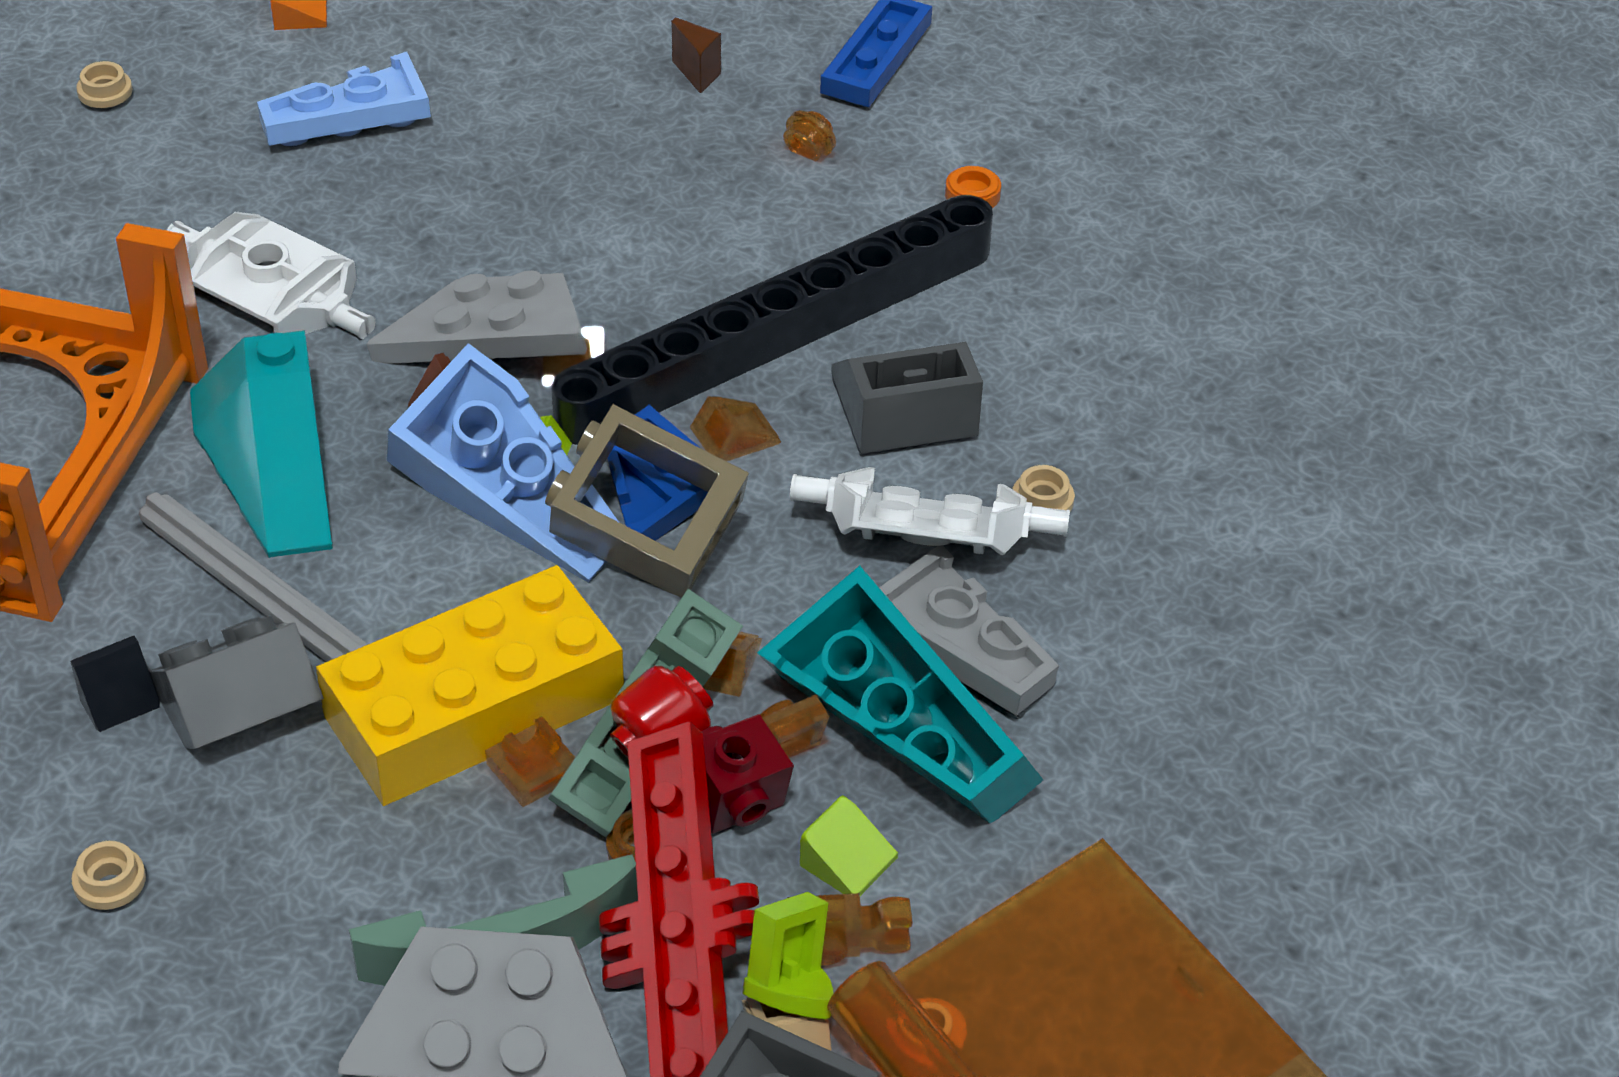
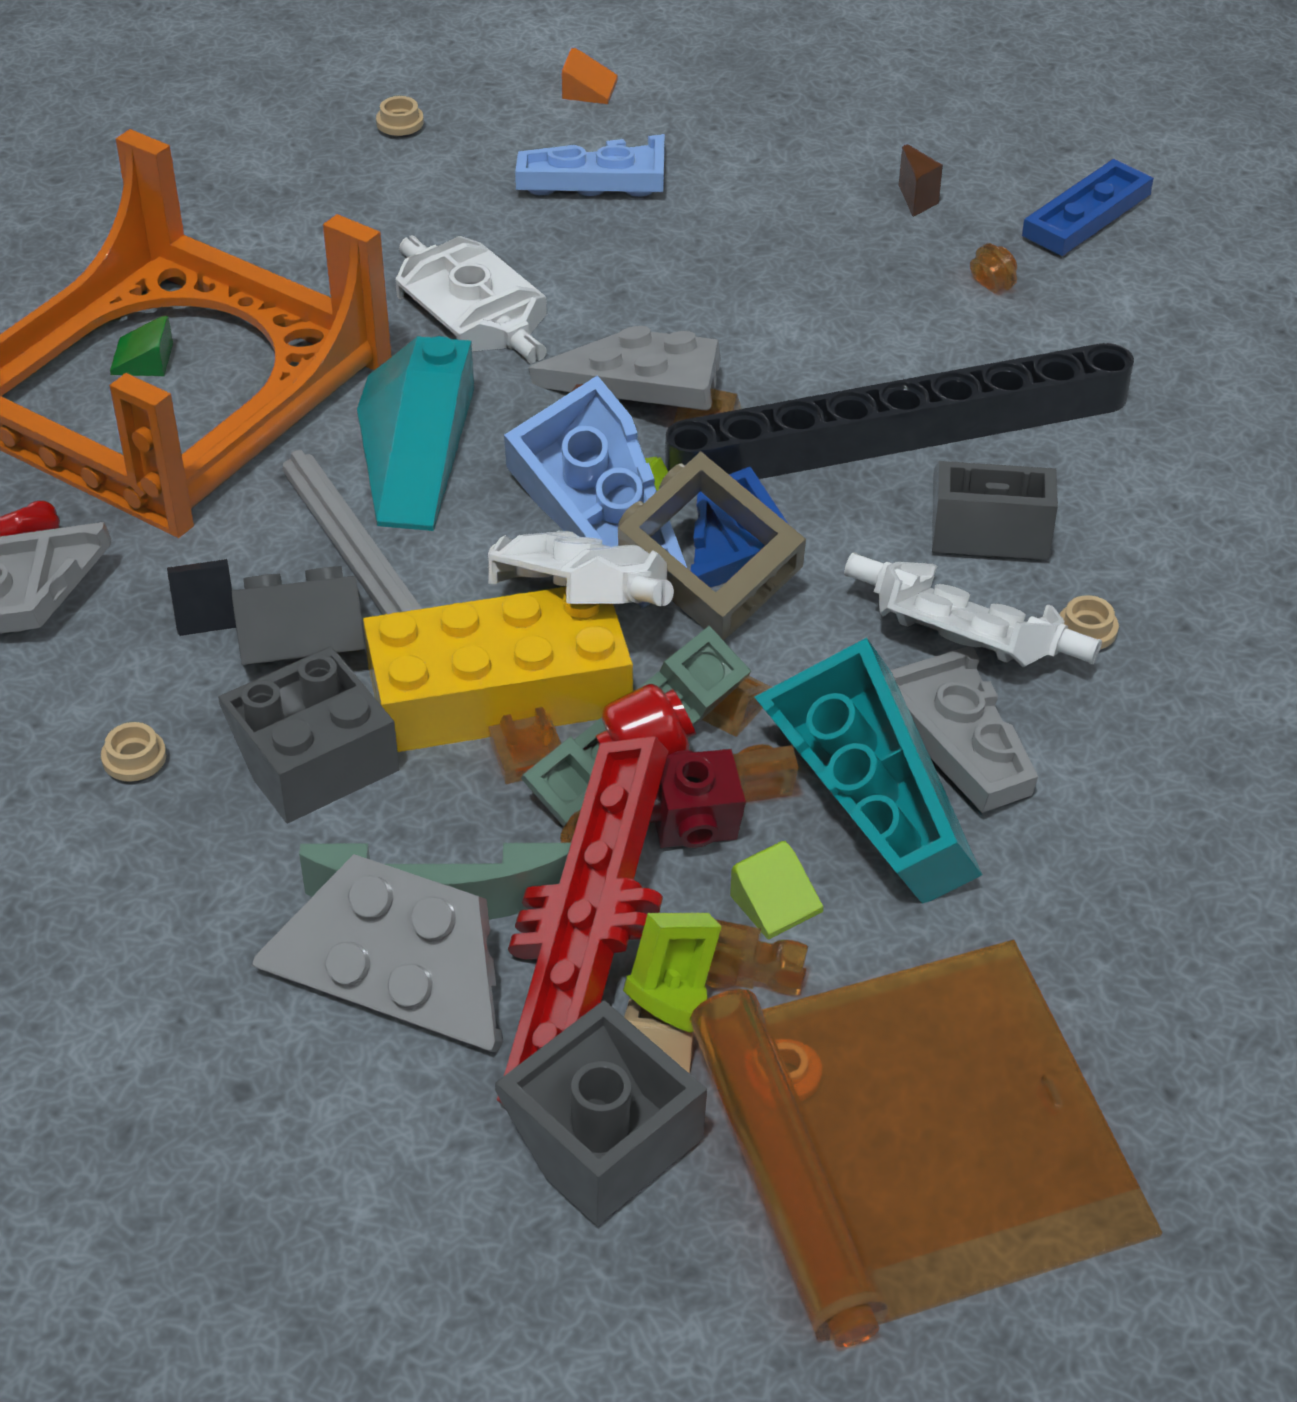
camera: 20 degrees right, 0 degrees up
clear orange slope [690,396,781,461] -> none
orange tile [945,166,1001,208] -> none
none -> dark grey slope [218,646,399,824]
none -> white plate [488,531,674,606]

